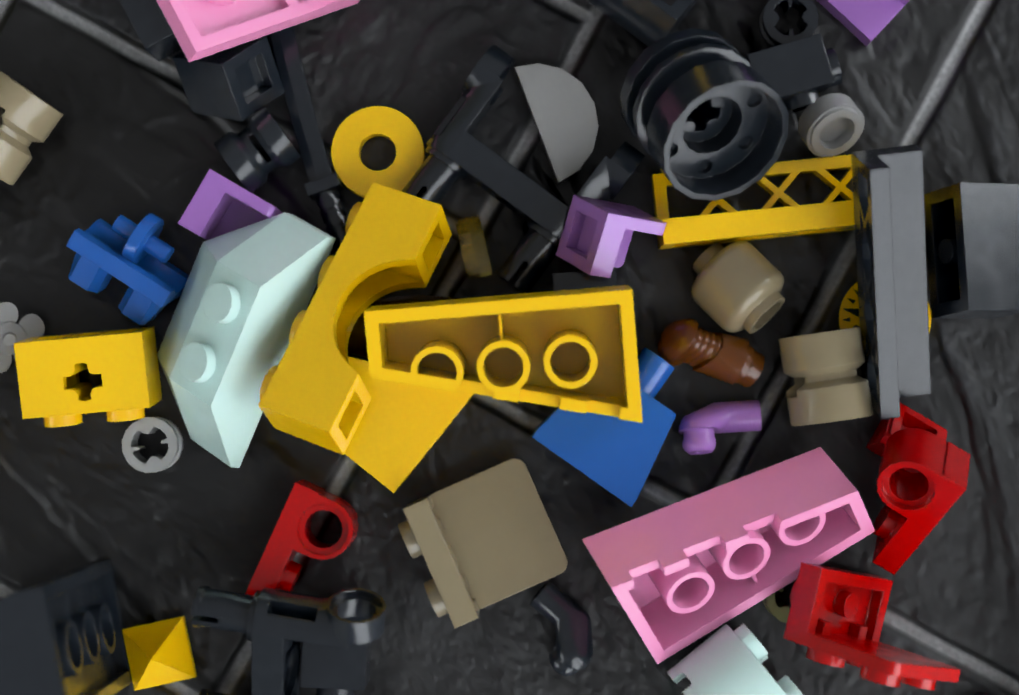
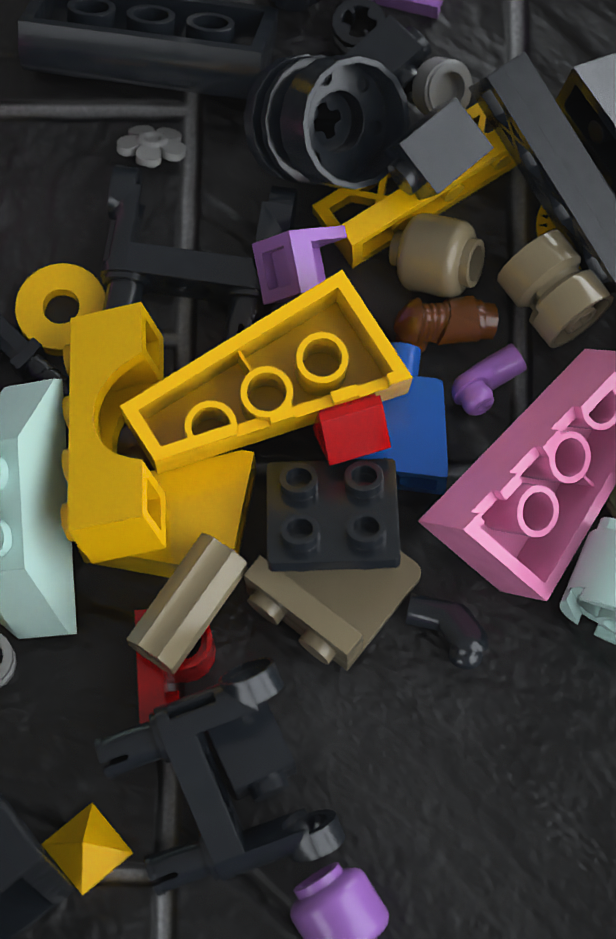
camera: 25 degrees left, 15 degrees down
clear yellow tile [456,215,493,279] -> none
light grey tile [515,63,599,185] -> none
none -> light grey plant [117,125,186,168]
none -> dark tan axle [126,533,249,675]
none -> black bracket [267,458,400,572]
none -> red slope [313,394,391,466]
none -> black brick [382,98,494,200]

